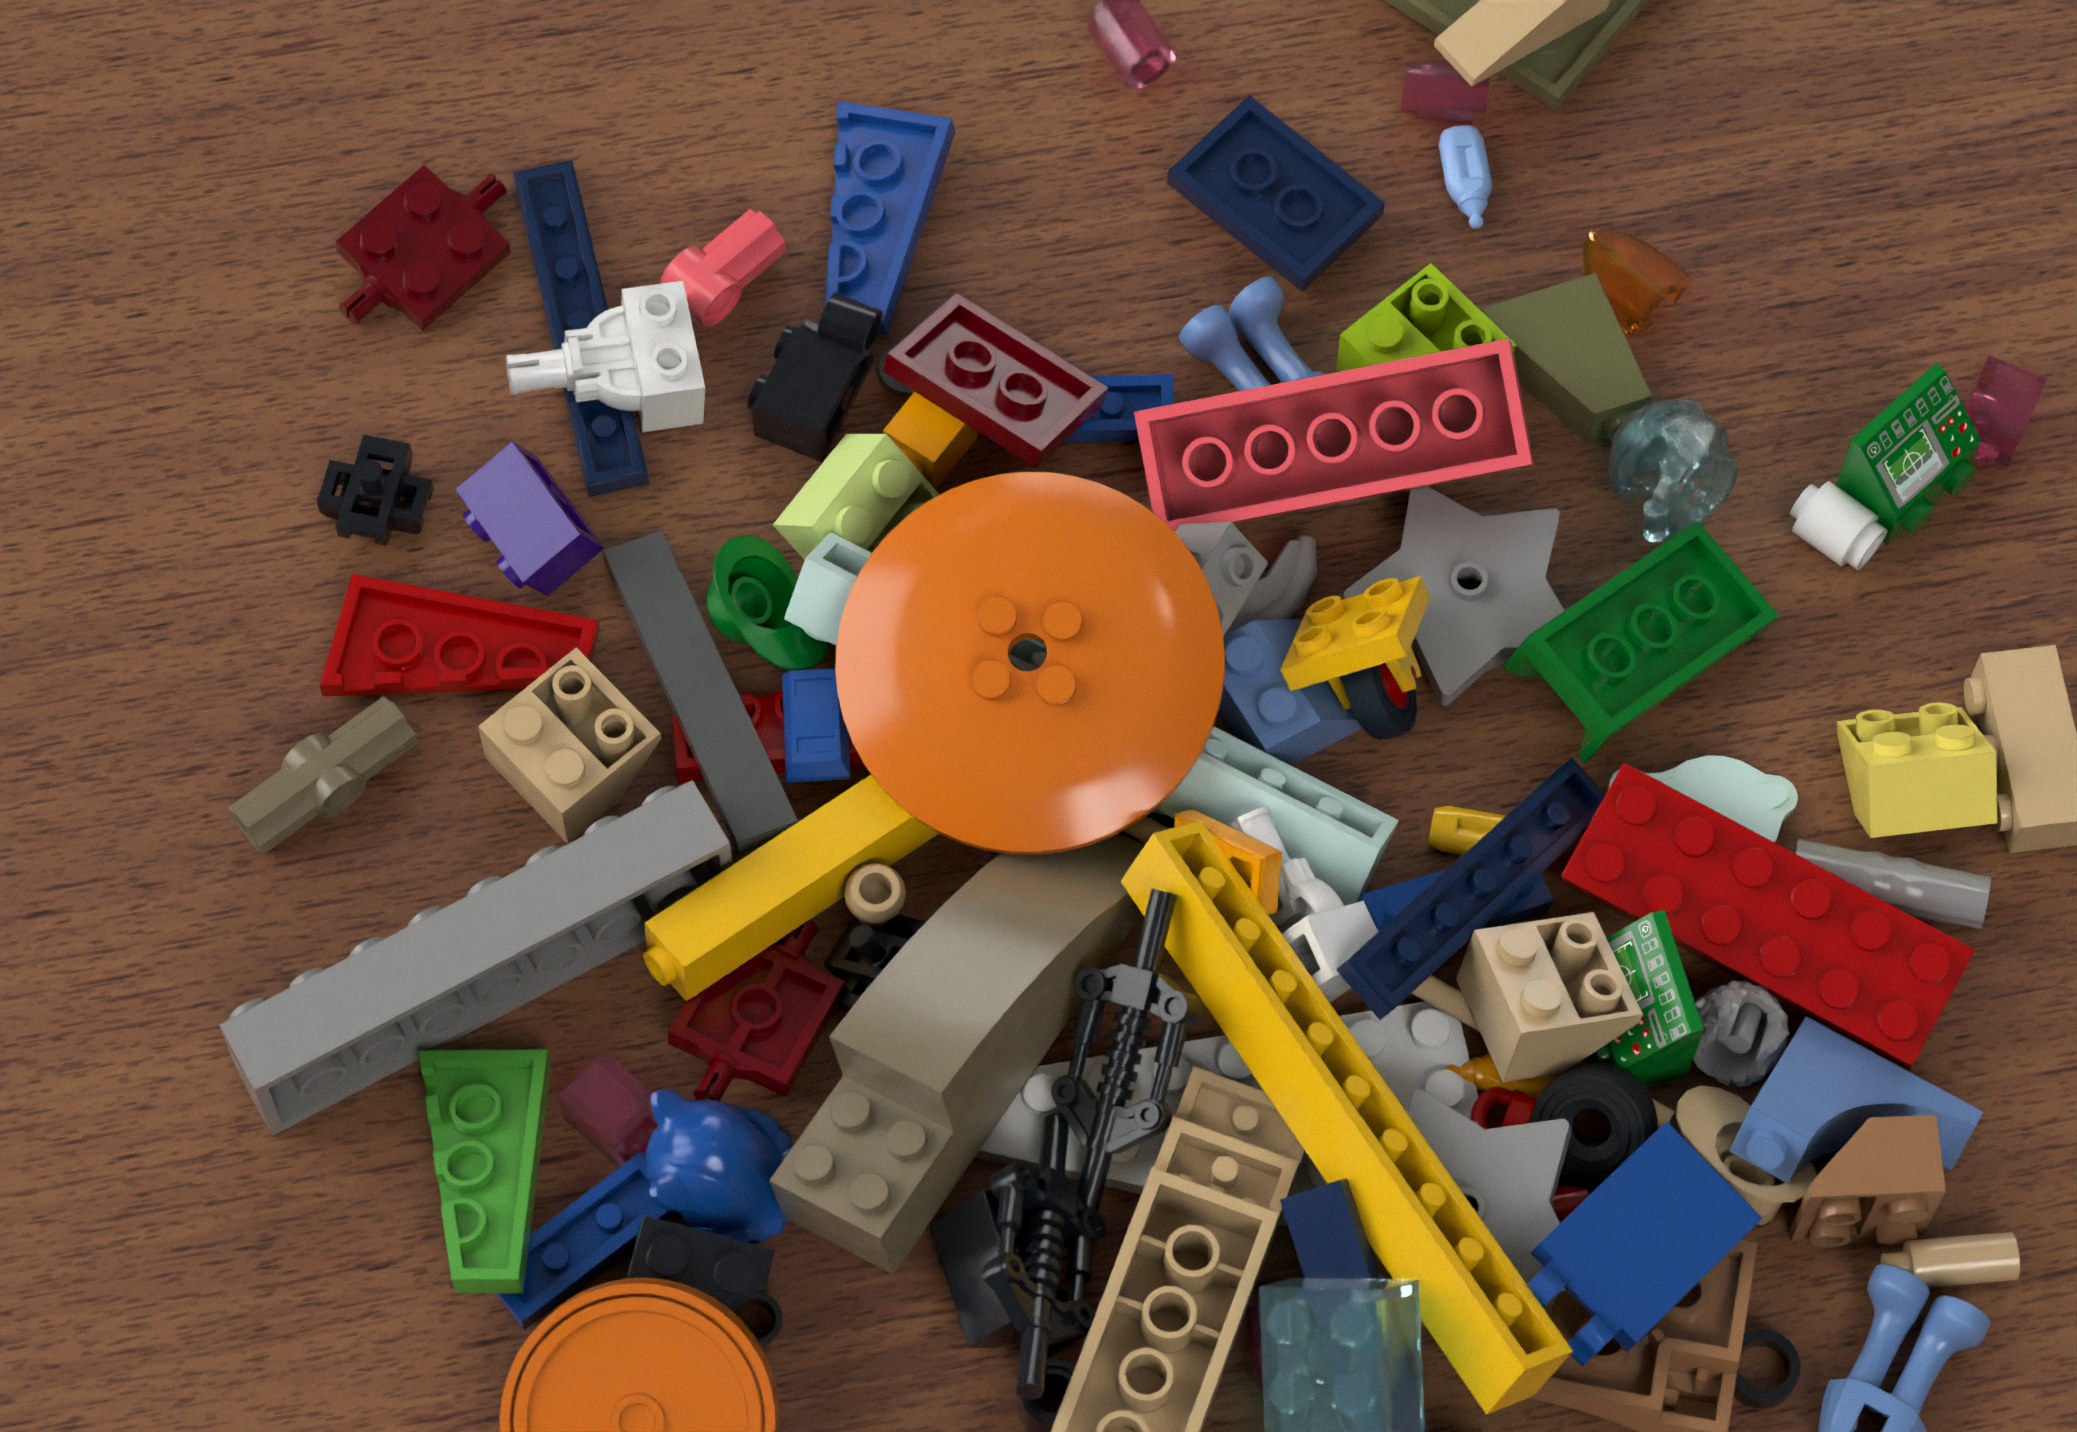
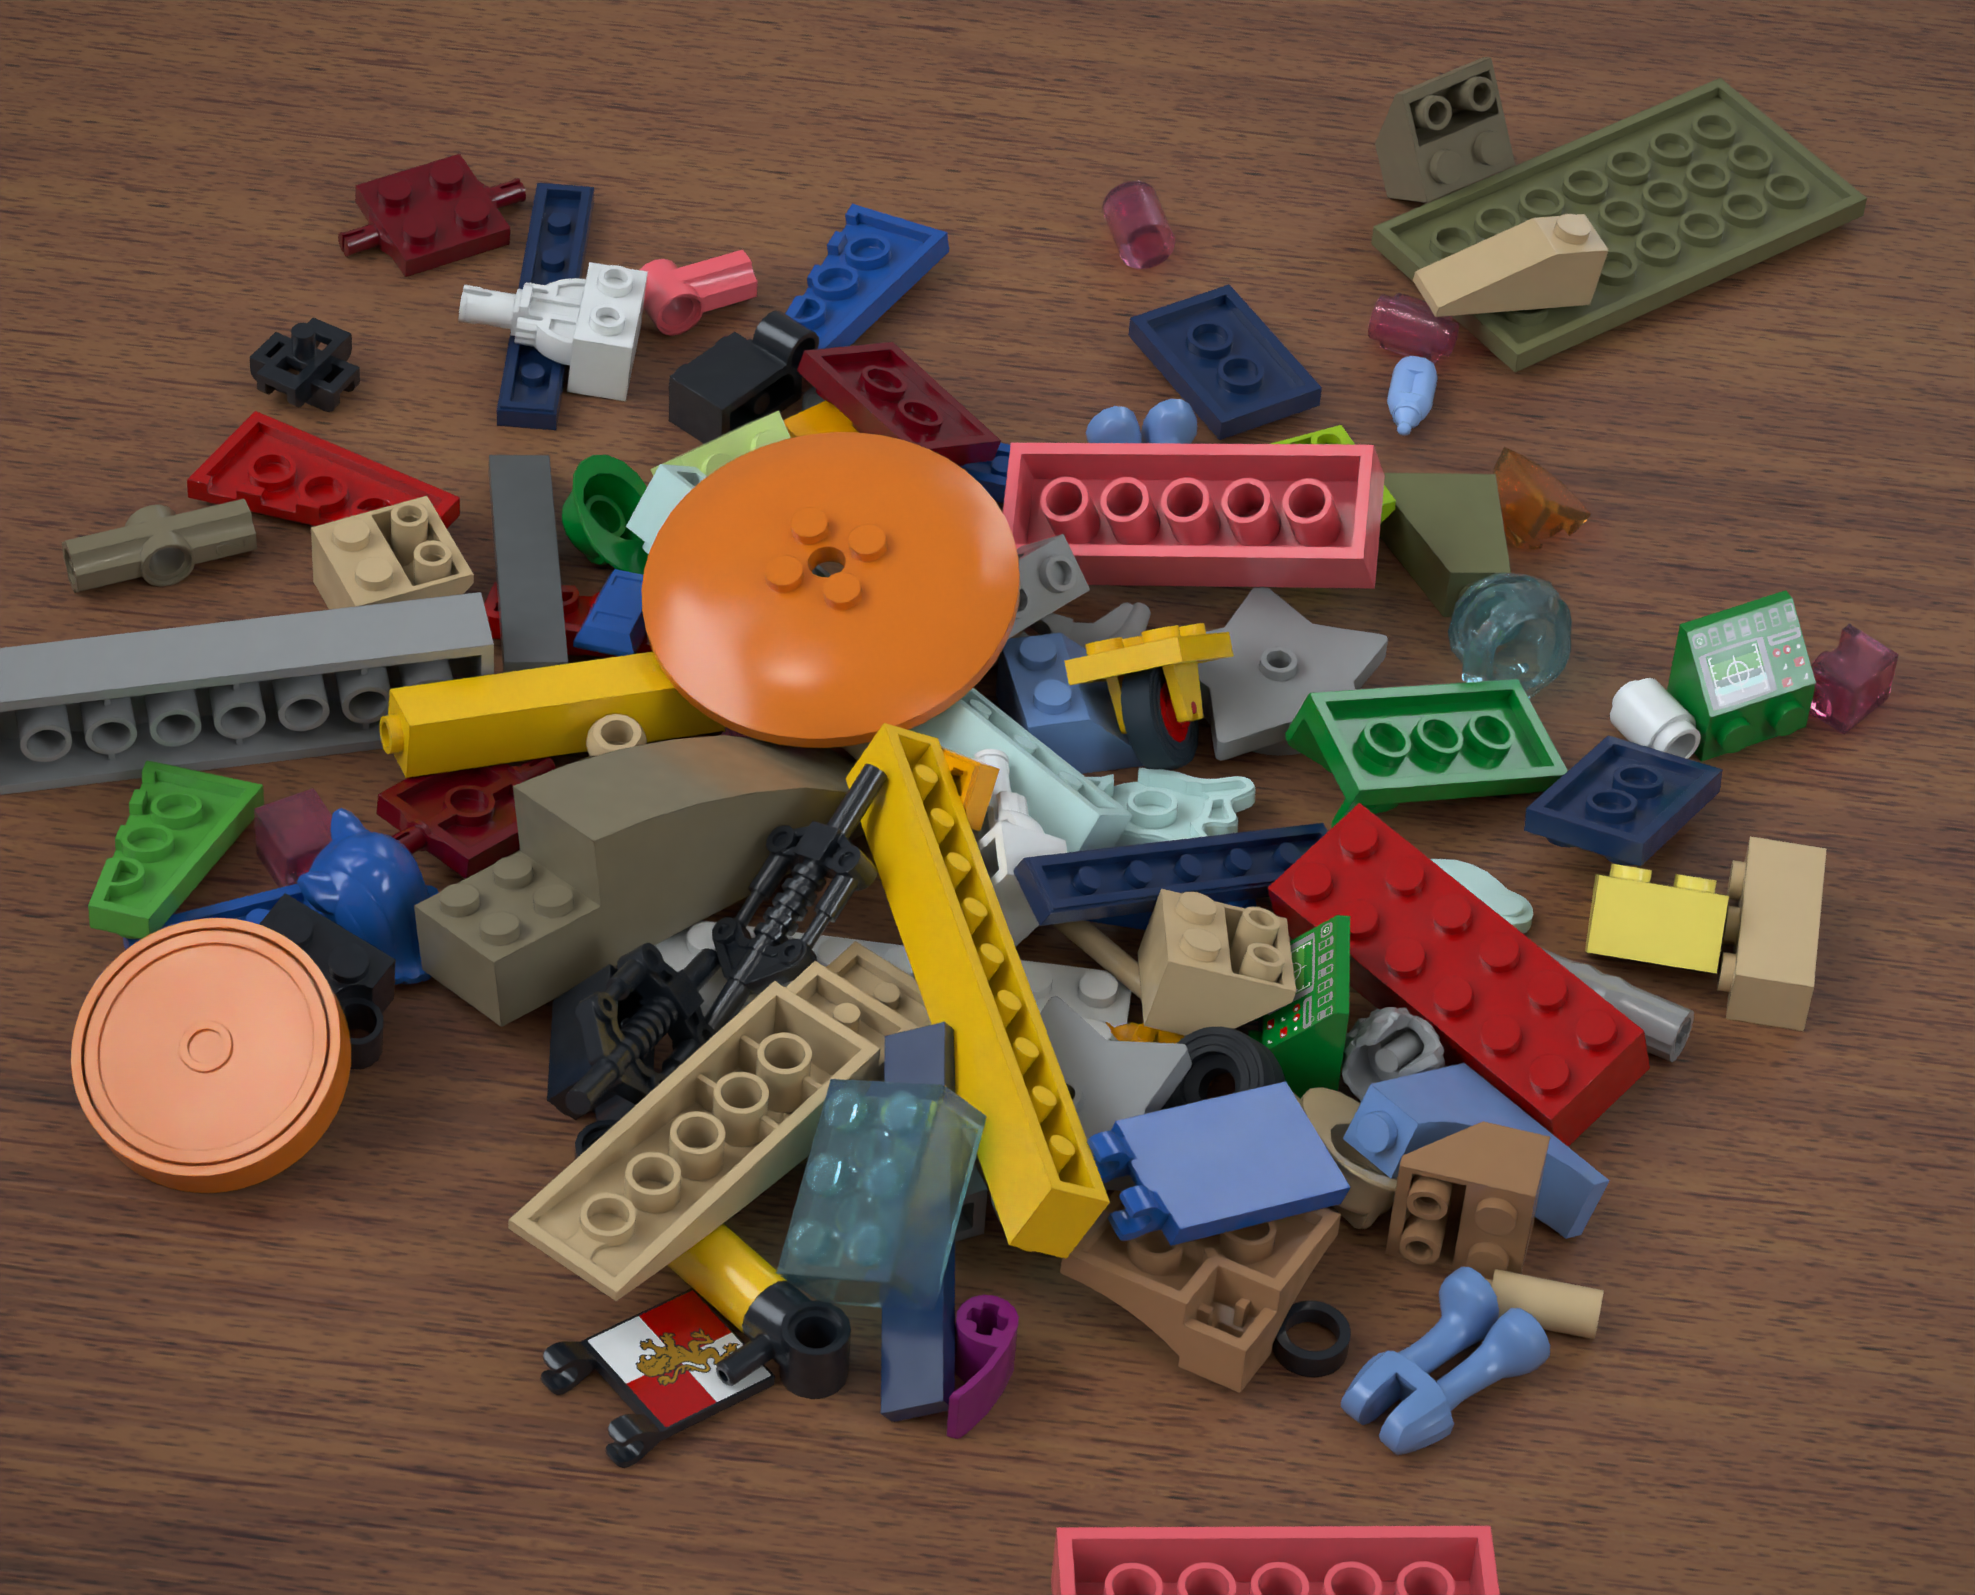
camera: 15 degrees right, 20 degrees down
brick [455,441,604,596] -> none
none -> light aqua tile [1086,768,1256,847]
none -> dark blue plate [1524,735,1723,867]

